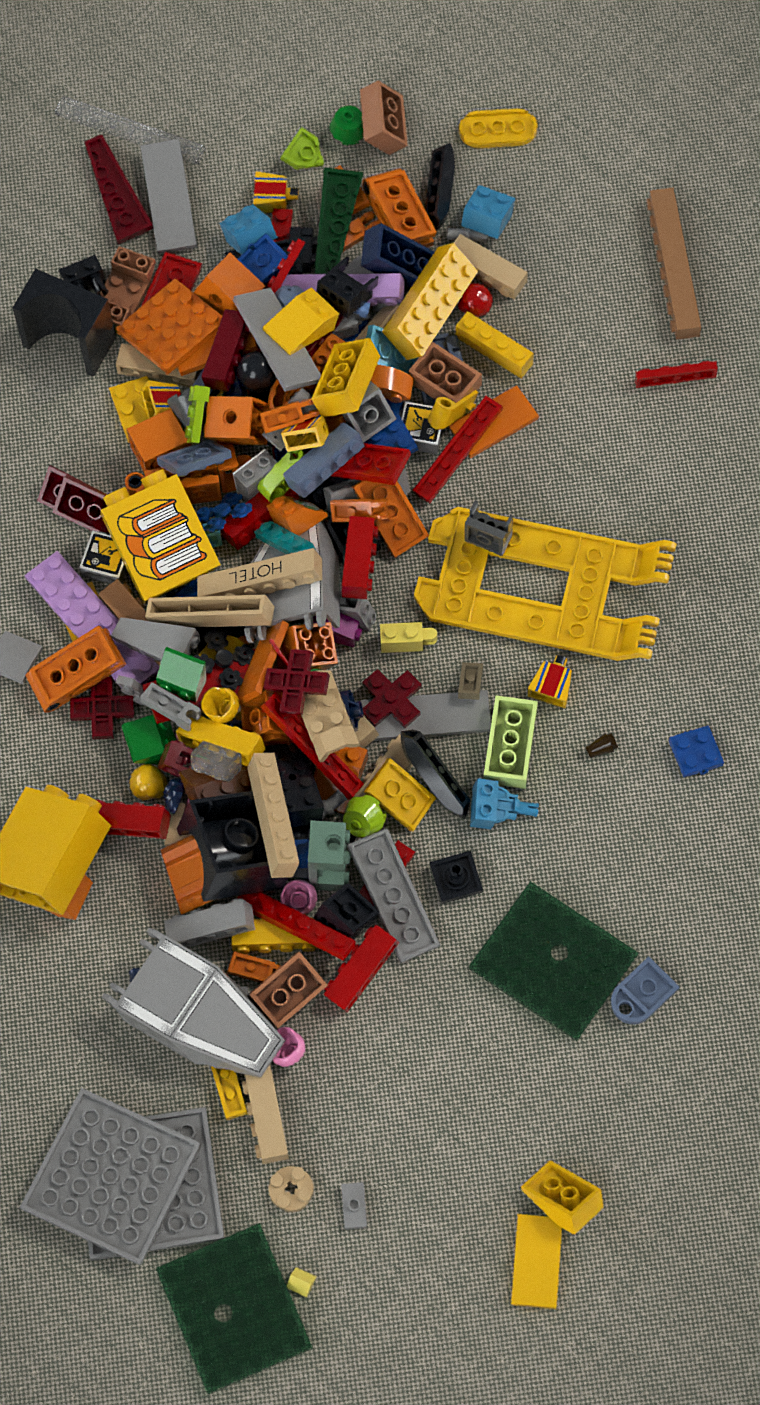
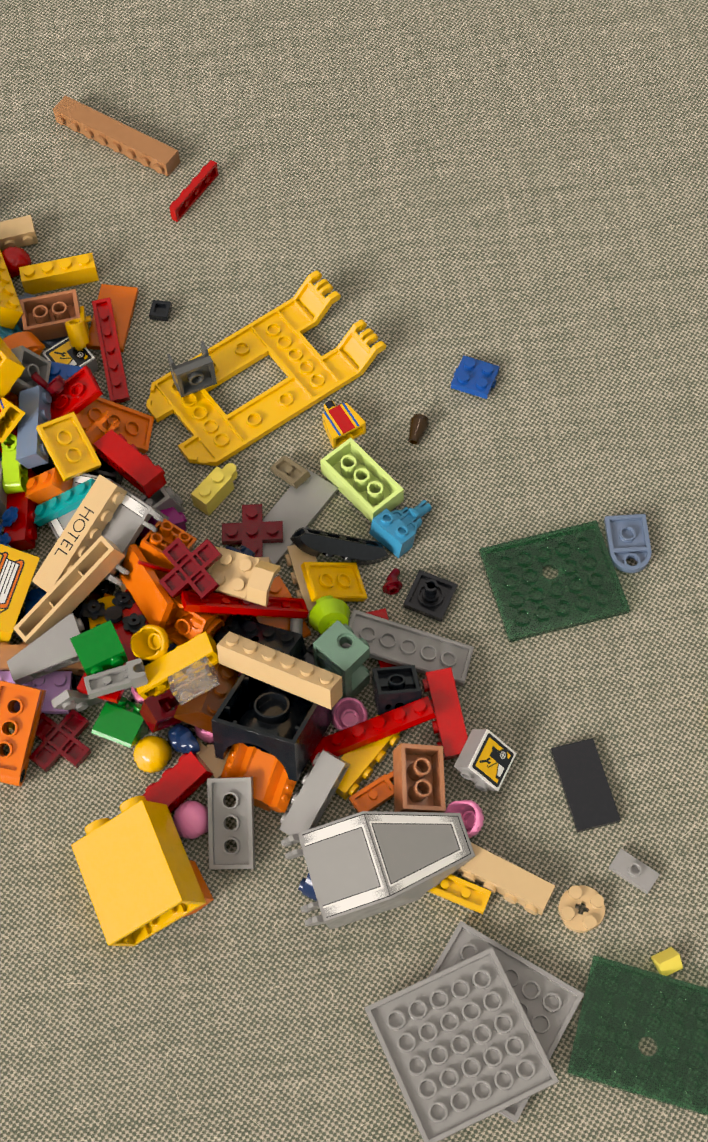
camera: 50 degrees left, 5 degrees down
none -> dark red plate [31,372,66,395]
none -> yellow plate [36,412,102,481]
none -> black plate [149,300,172,321]
none -> bright pink hair [173,800,208,839]
none -> light grey plate [207,777,255,870]
none -> dark red plate [382,568,403,595]
none -> piece [454,729,517,792]
none -> black tile [550,738,621,833]

